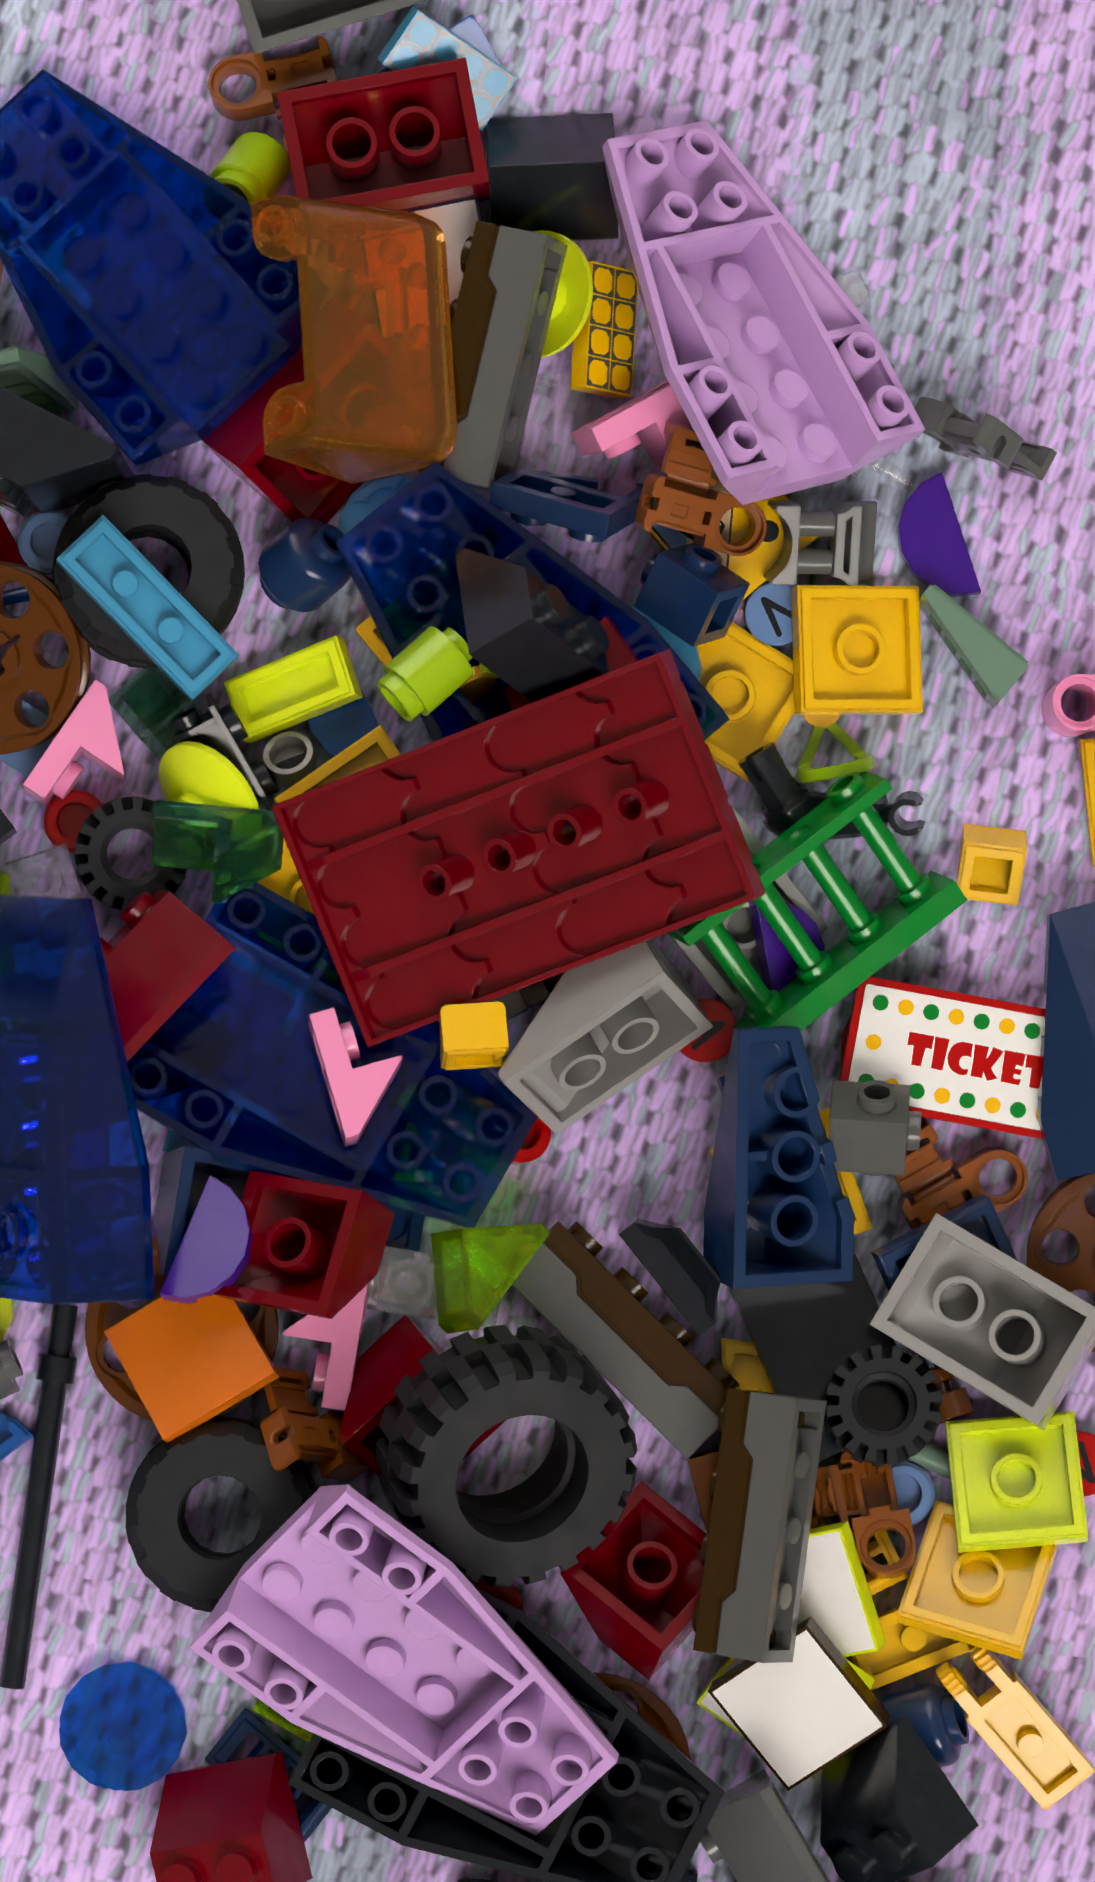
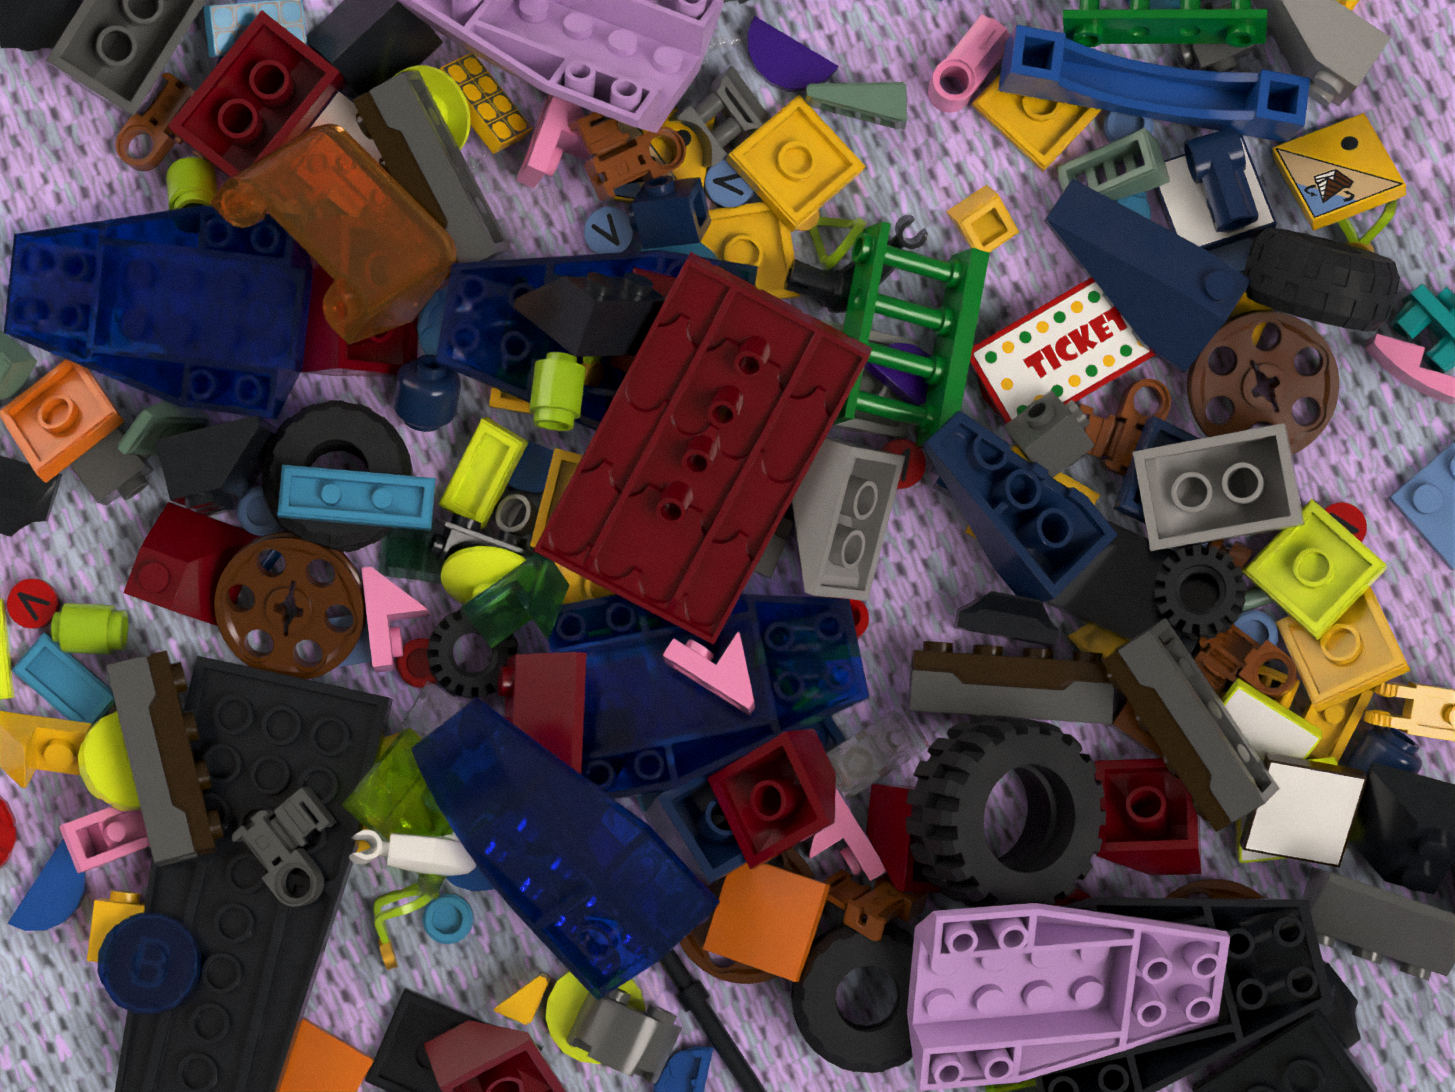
camera: 40 degrees left, 0 degrees up
dark purple tile [160,1175,253,1304] -> none
clear neon green slope [431,1224,550,1334] -> none
yellow slope [440,1001,509,1070] -> none
dark blue wing [489,468,655,542] -> none
none -> medium blue tile [584,207,634,258]

